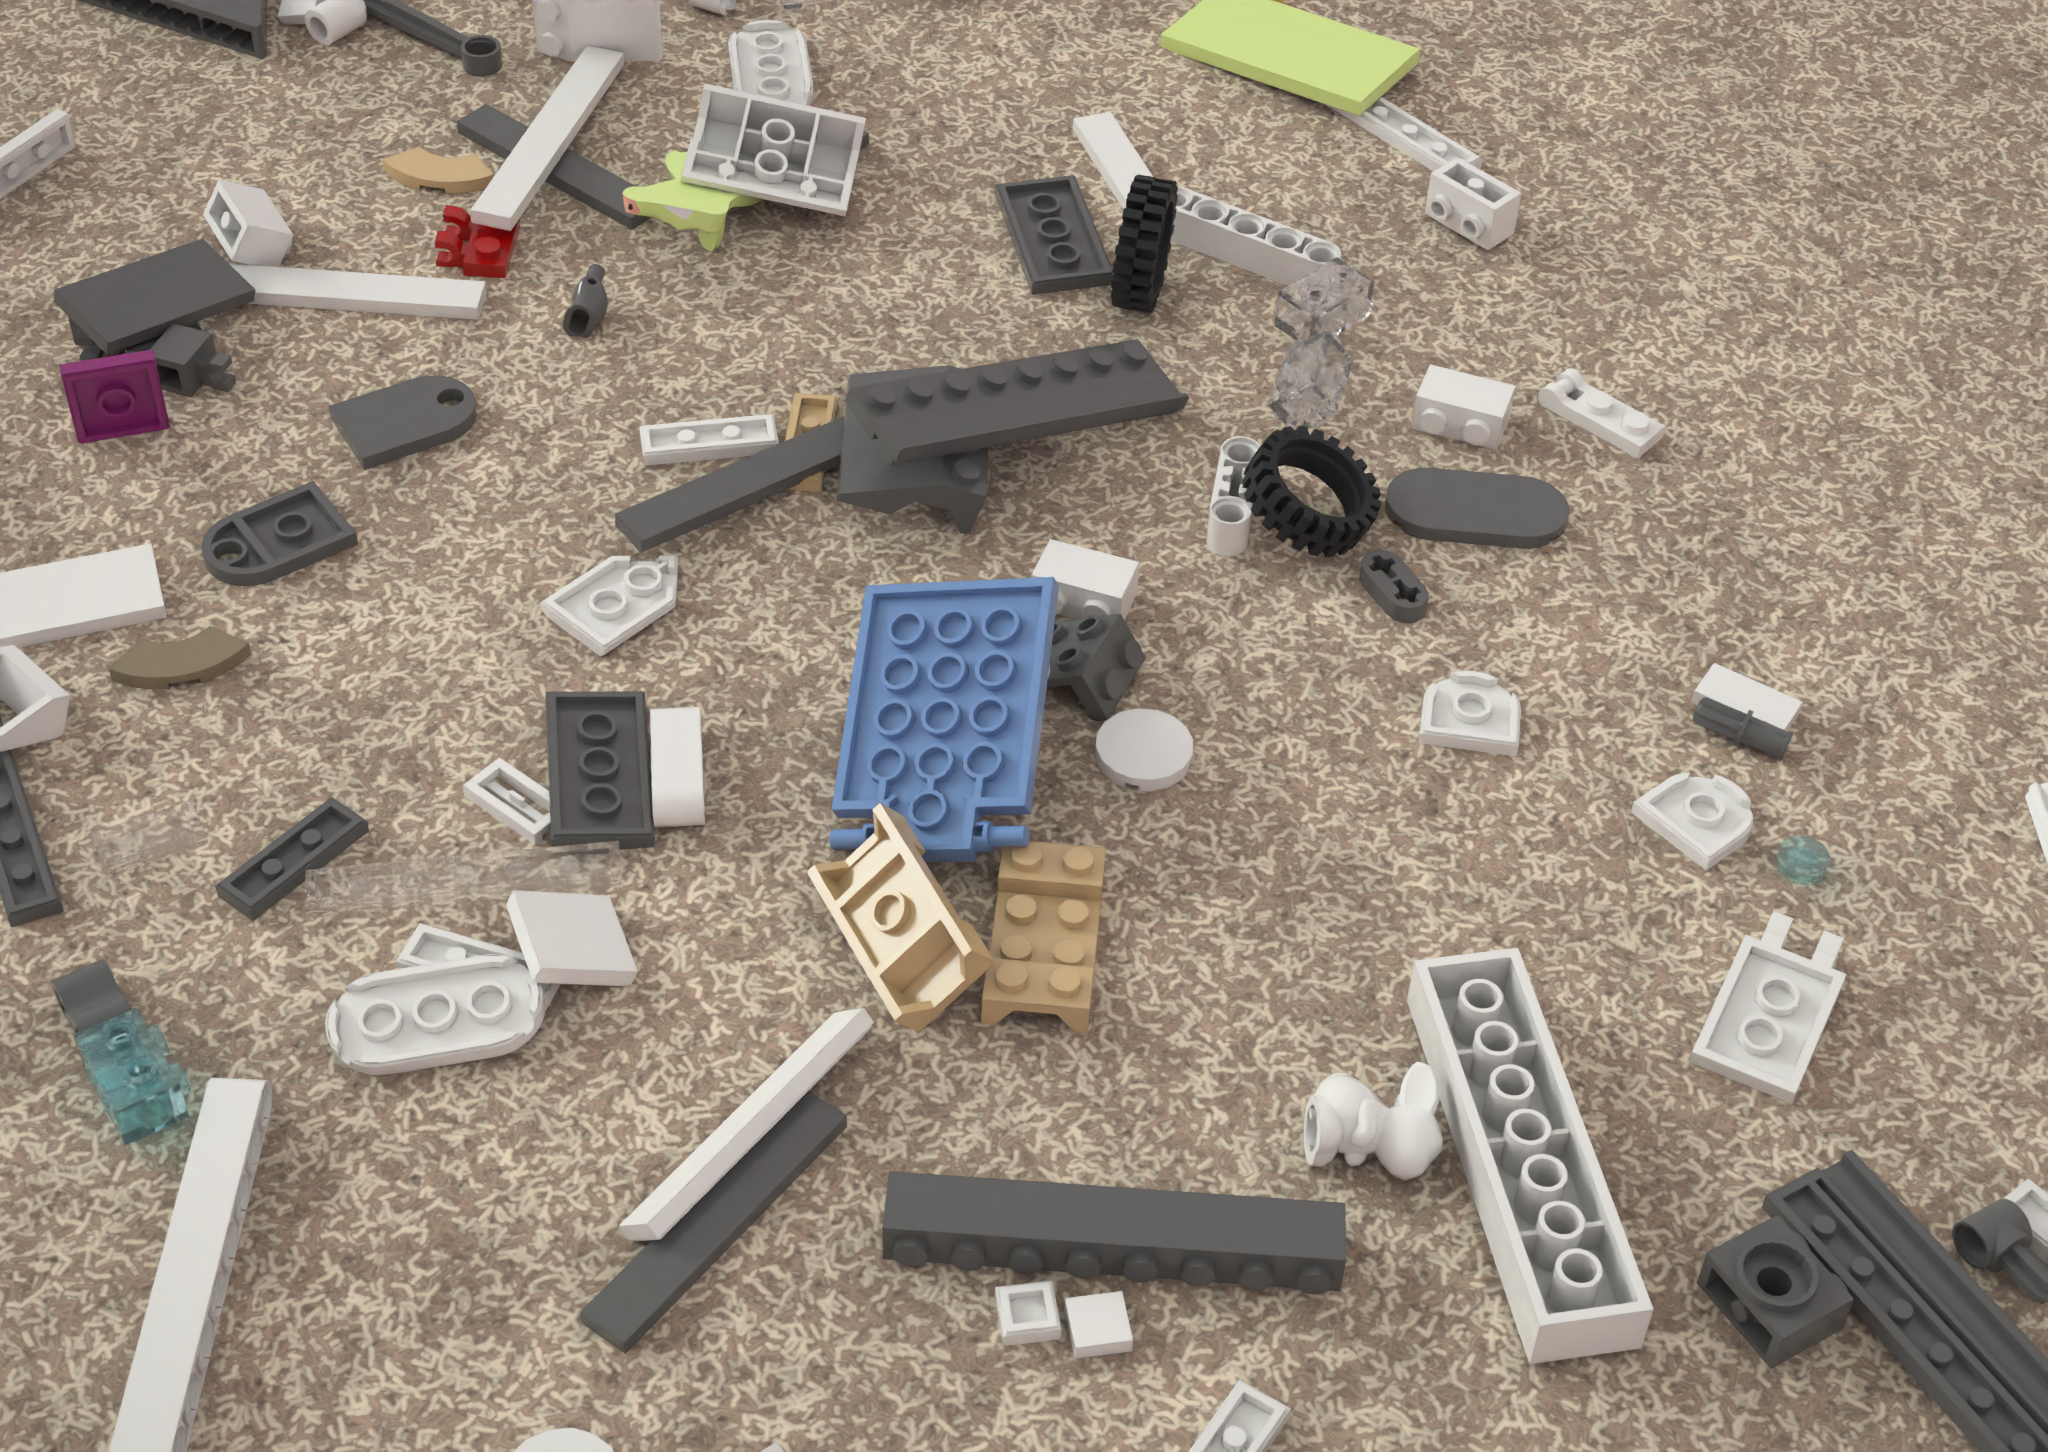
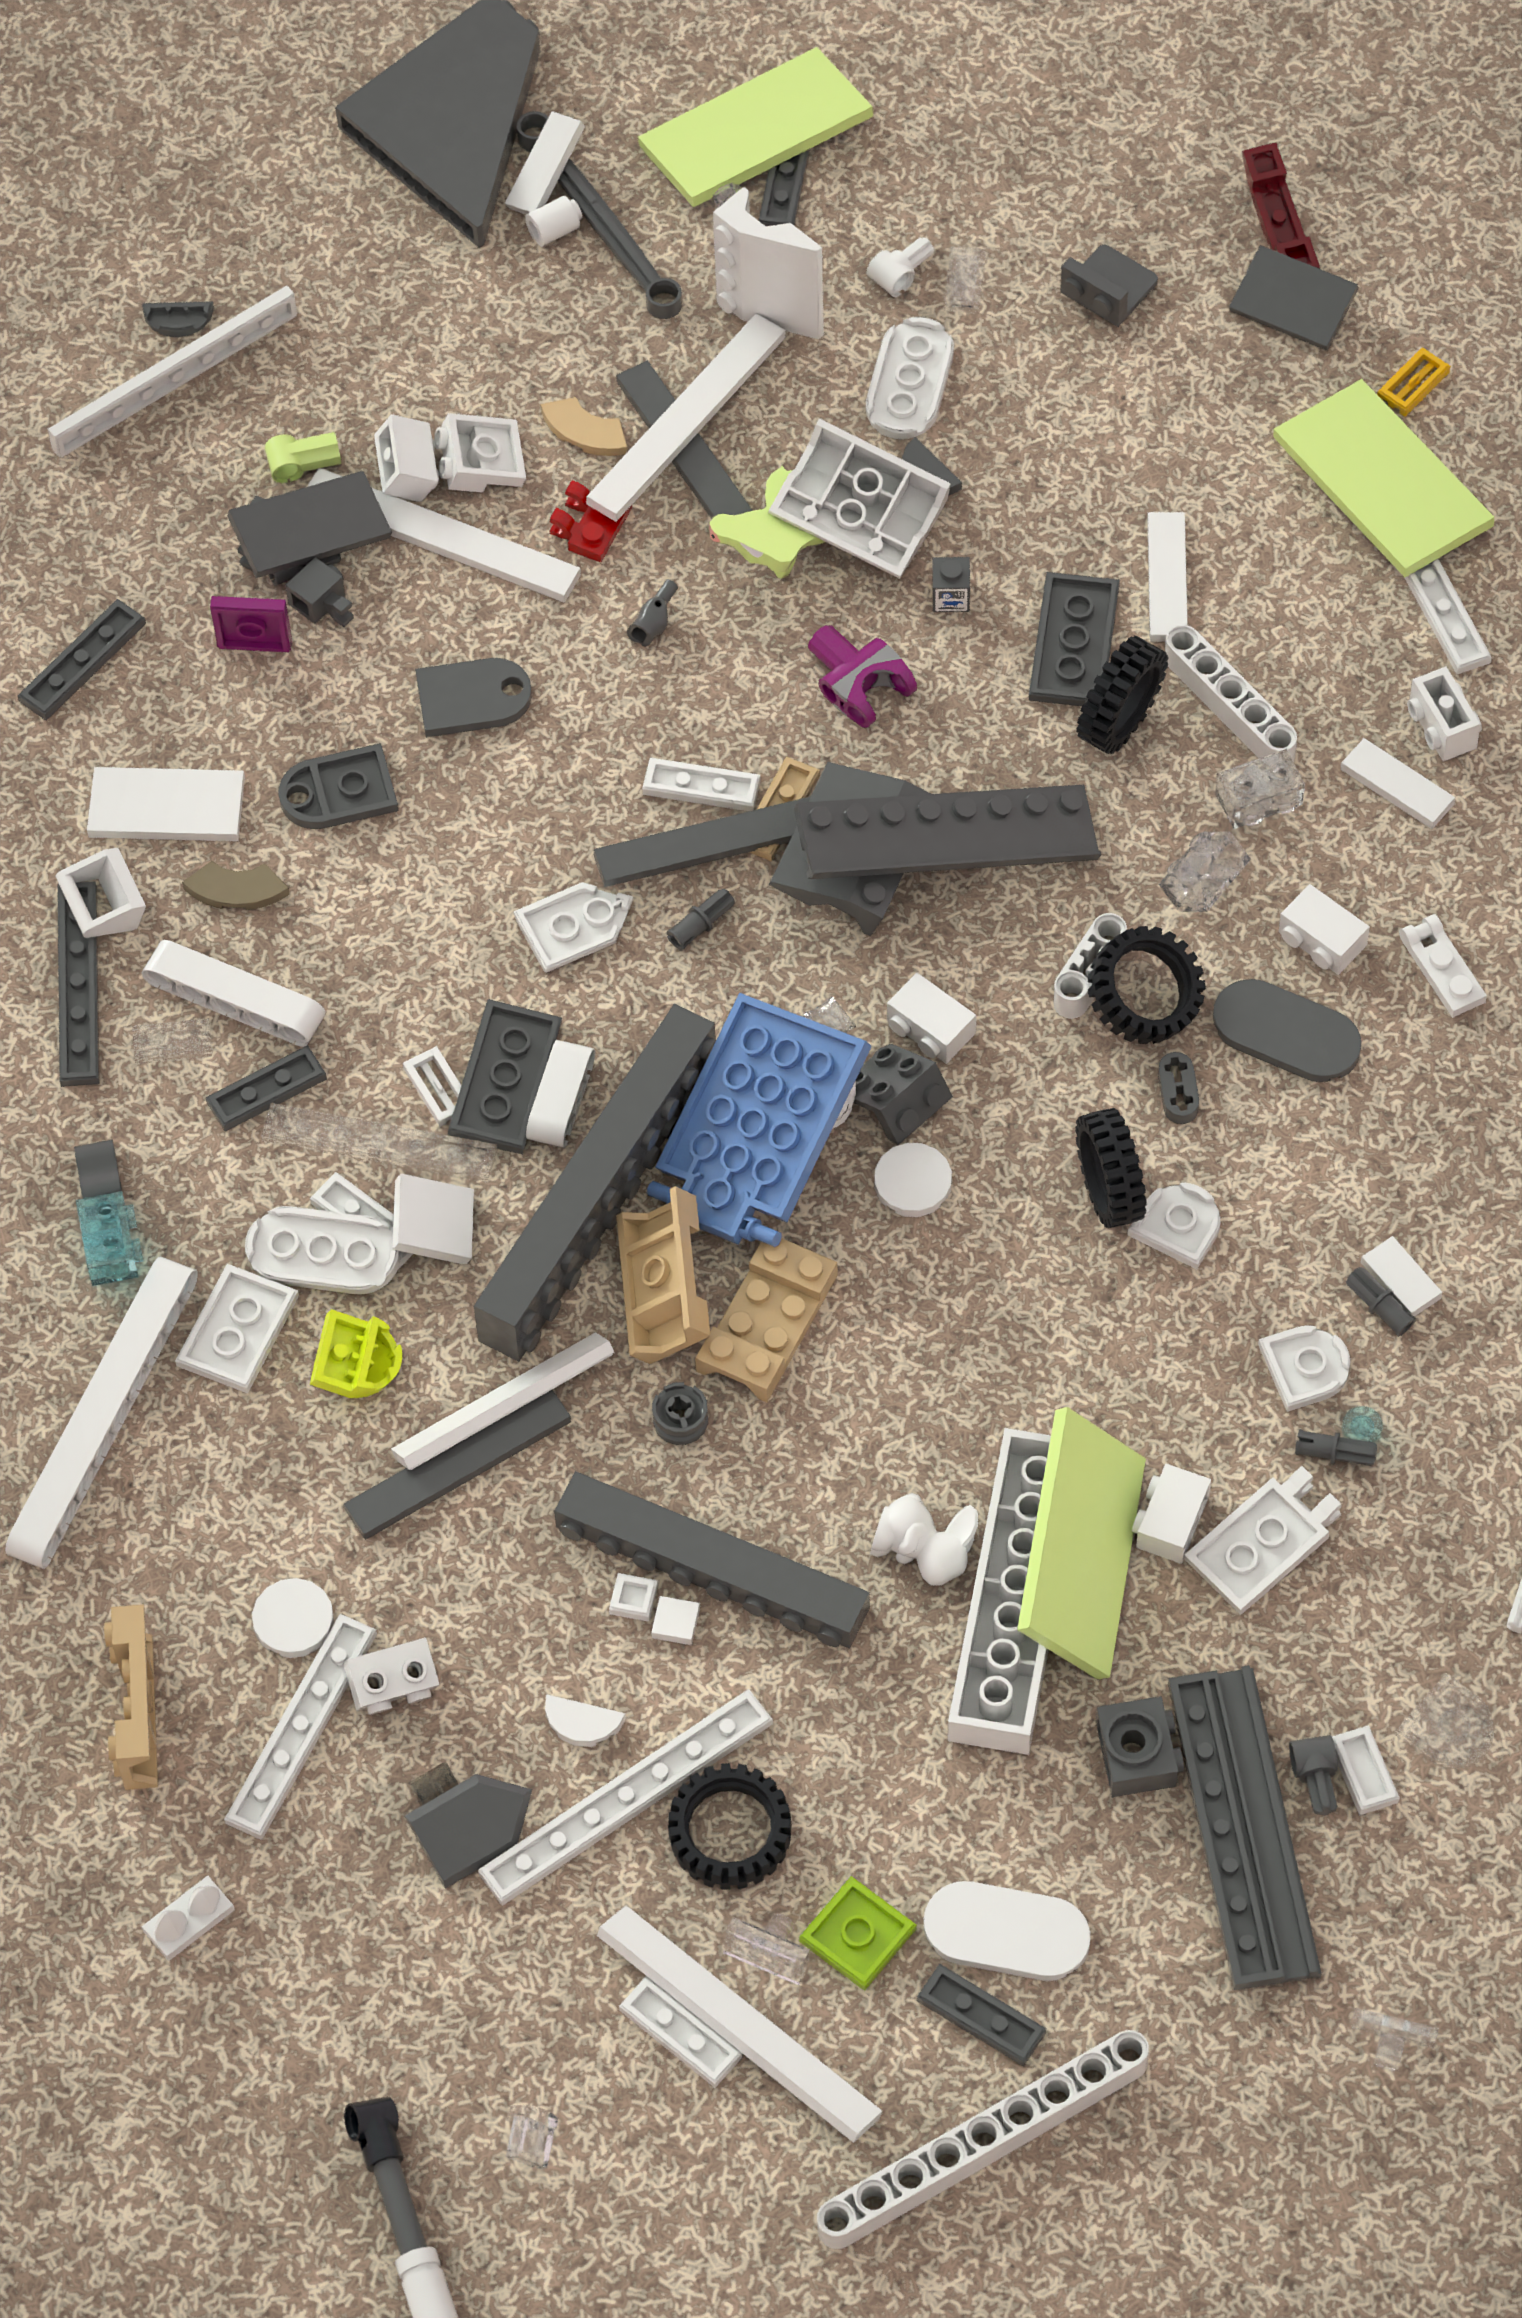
camera: 25 degrees right, 15 degrees up
none -> white beam [142,940,326,1047]
none -> white tile [175,1264,299,1393]
none -> yellowish green piece [265,432,341,483]
none -> neon yellow slope [309,1309,402,1398]
none -> white plate [434,413,526,493]
none -> dark grey brick [474,1003,716,1362]
none -> dark grey wheel [652,1382,708,1445]
none -> dark grey axle [666,888,735,951]
none -> magenta connector [808,625,917,728]
none -> dark grey brick [932,557,970,612]
none -> yellowish green tile [1017,1407,1146,1679]
none -> black tyre [1075,1108,1147,1228]
none -> white brick [1132,1463,1211,1564]
none -> dark grey axle [1295,1429,1377,1466]
none -> white tile [1341,738,1455,829]

